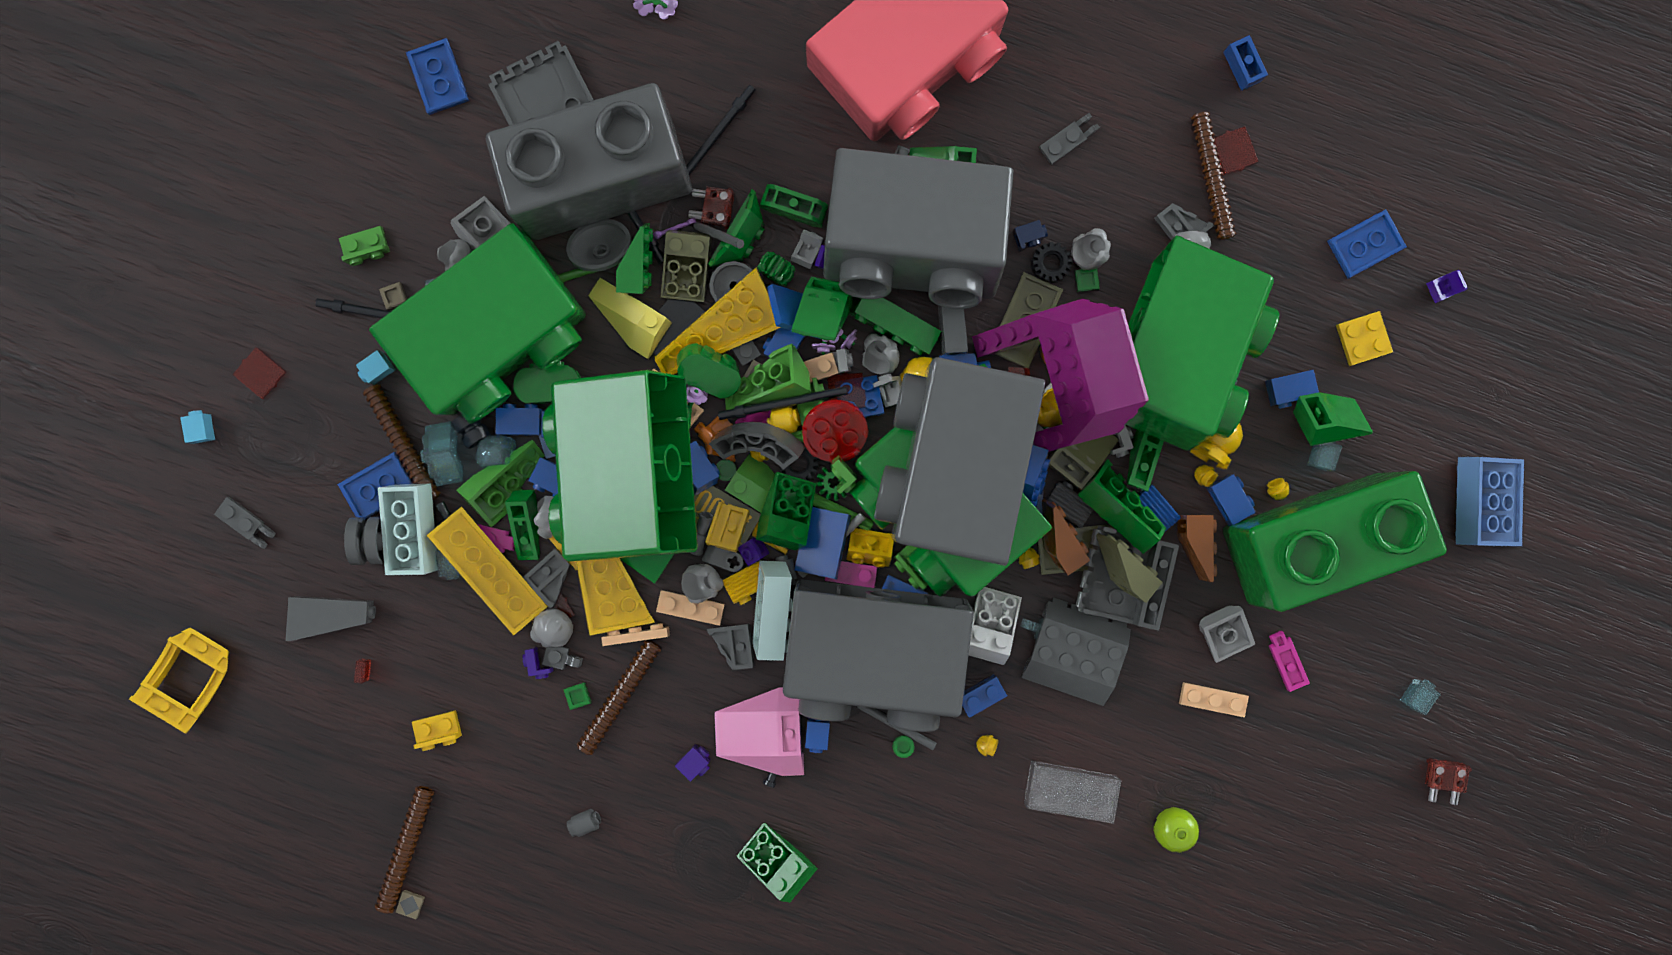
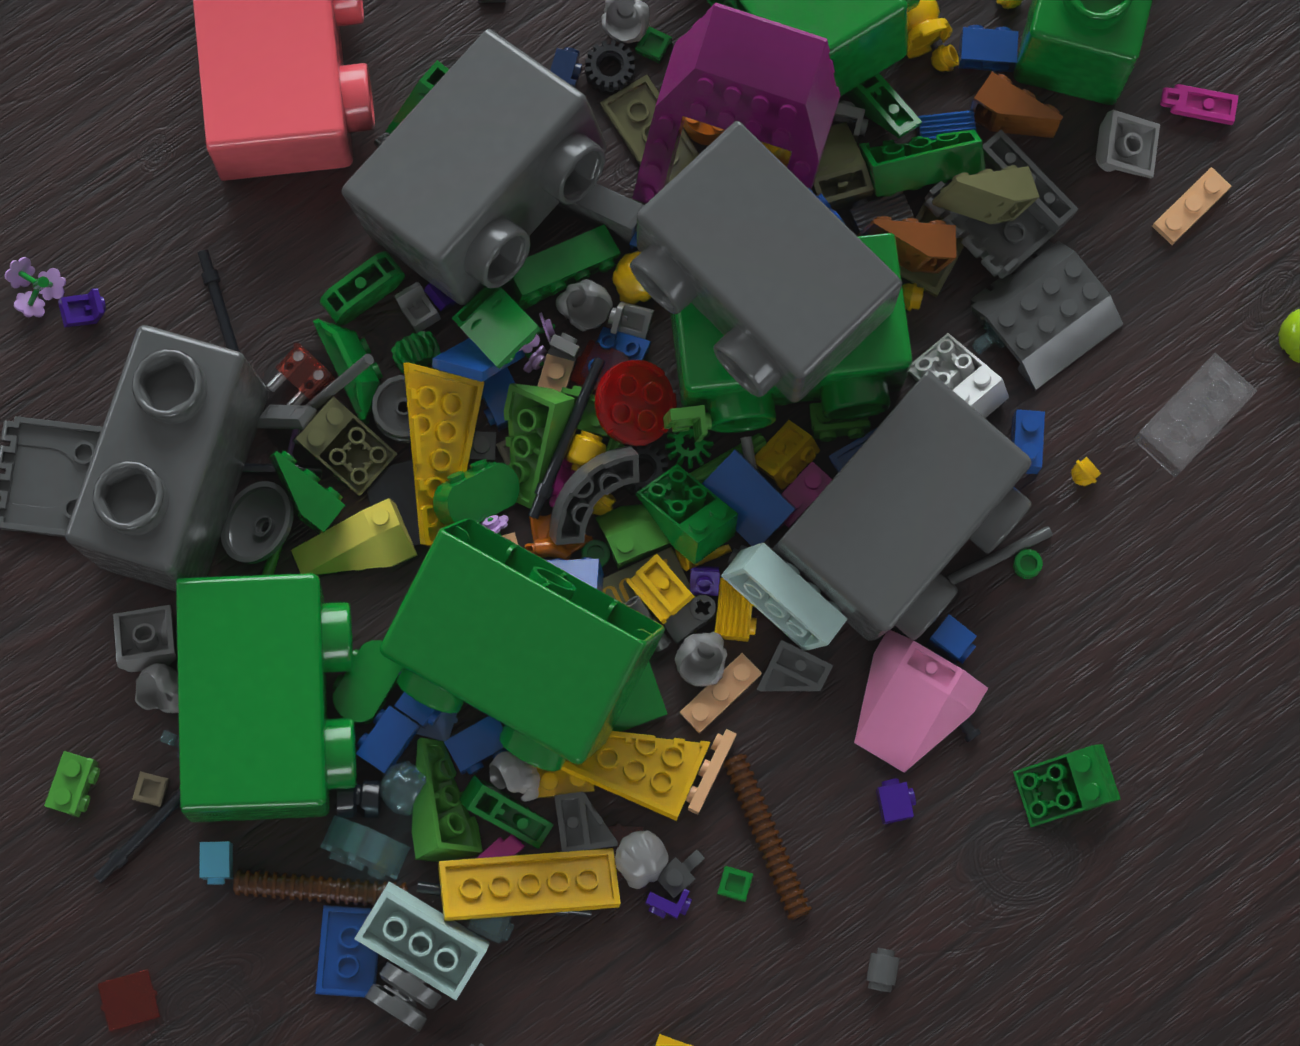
camera: 55 degrees left, 10 degrees down
none -> dark purple bracket [58,288,106,328]
none -> dark grey tile [257,405,317,429]

